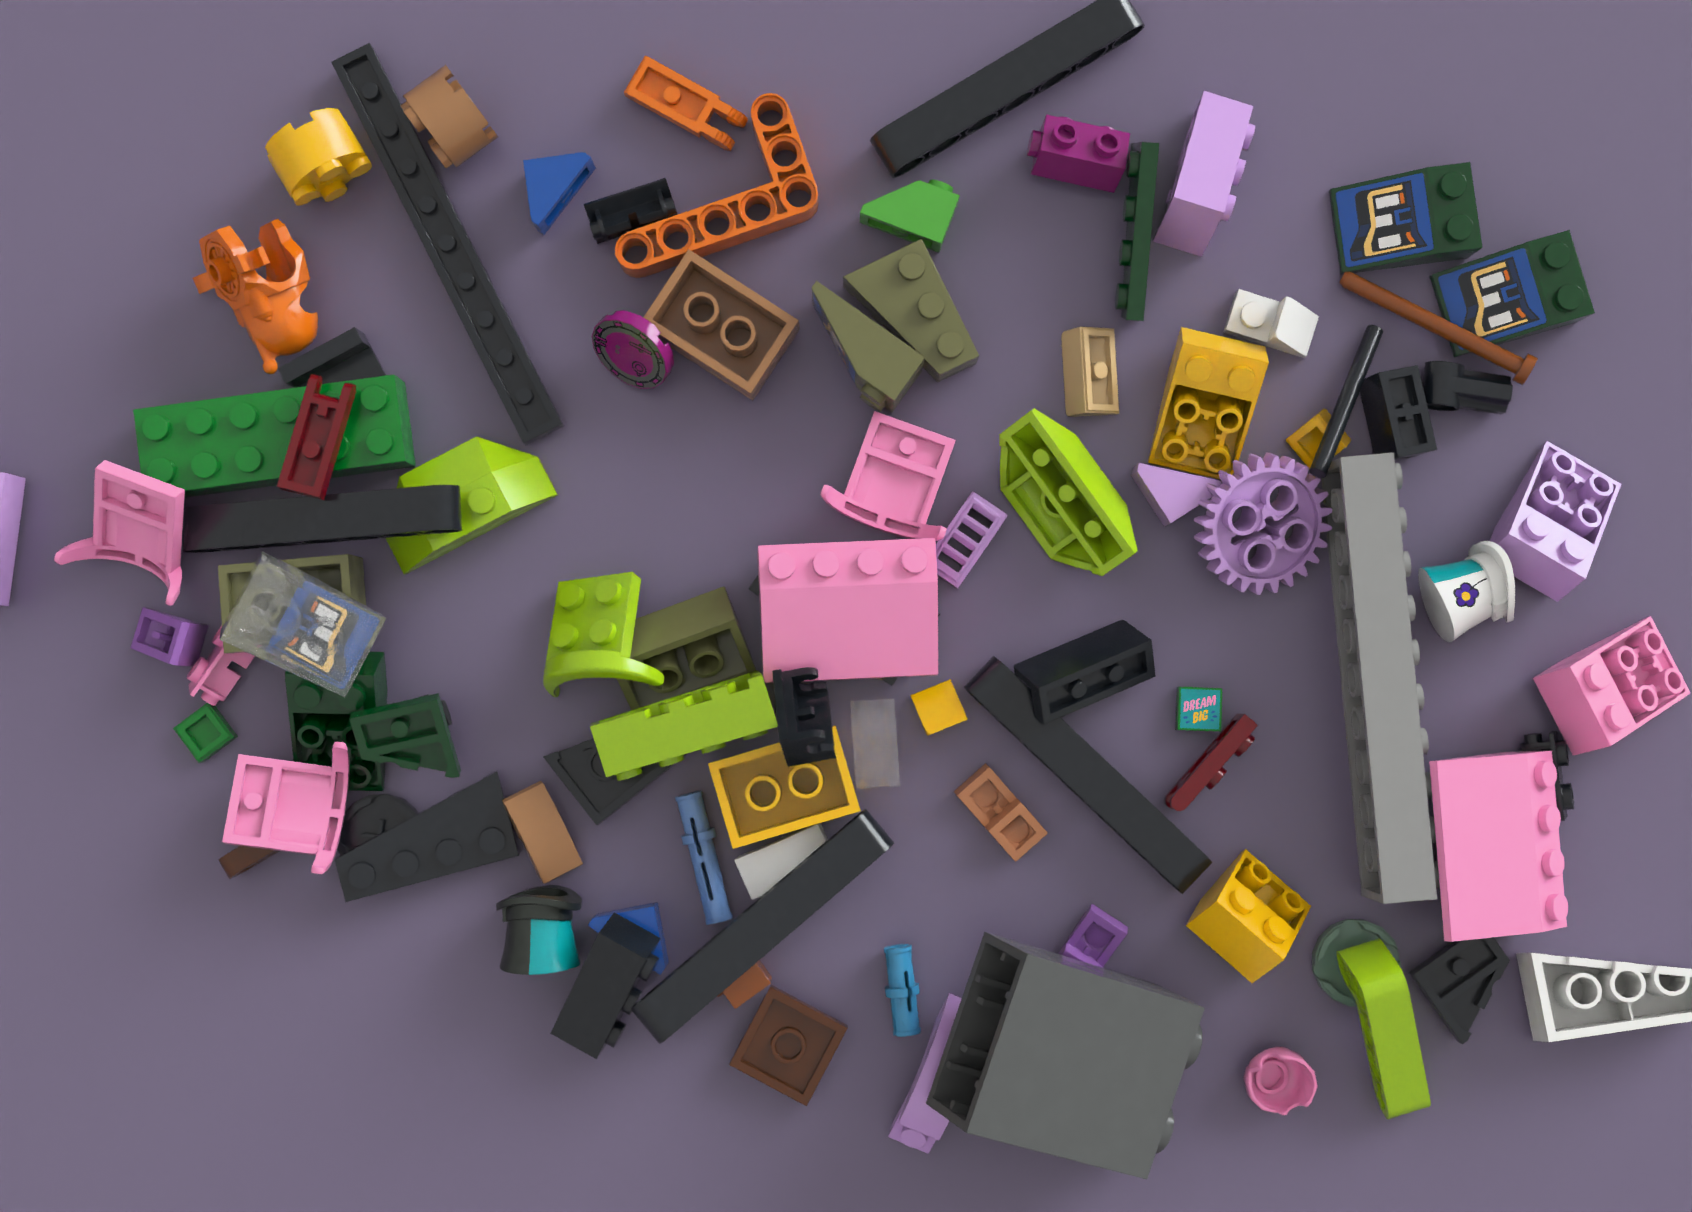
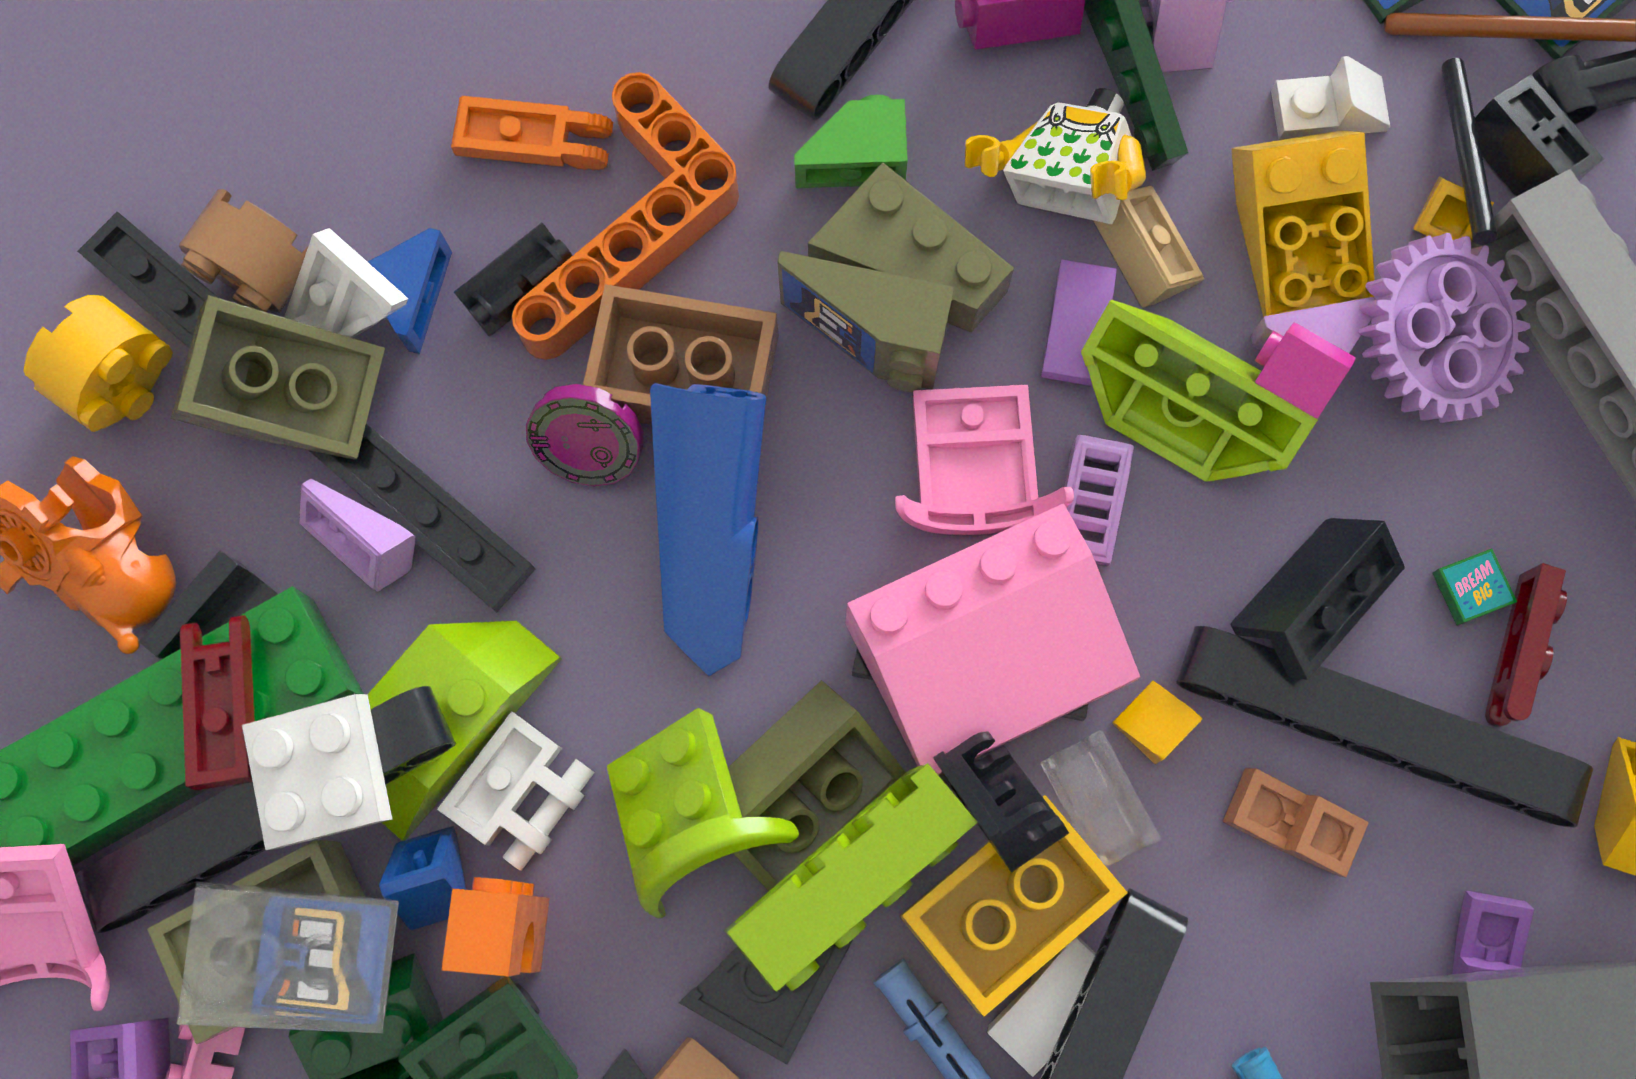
camera: 20 degrees left, 10 degrees down
none -> olive slope [171,295,385,459]
none -> white plate [242,694,392,850]
none -> white wing [284,228,408,338]
none -> lavender slope [299,479,416,592]
none -> blue slope [379,826,466,930]
none -> white plate [437,711,595,871]
none -> orange arch [442,877,550,977]
none -> blue panel [650,383,766,676]
none -> torso [965,88,1146,224]
none -> medium lavender slope [1041,259,1117,386]
none -> dark pink brick [1255,322,1356,419]

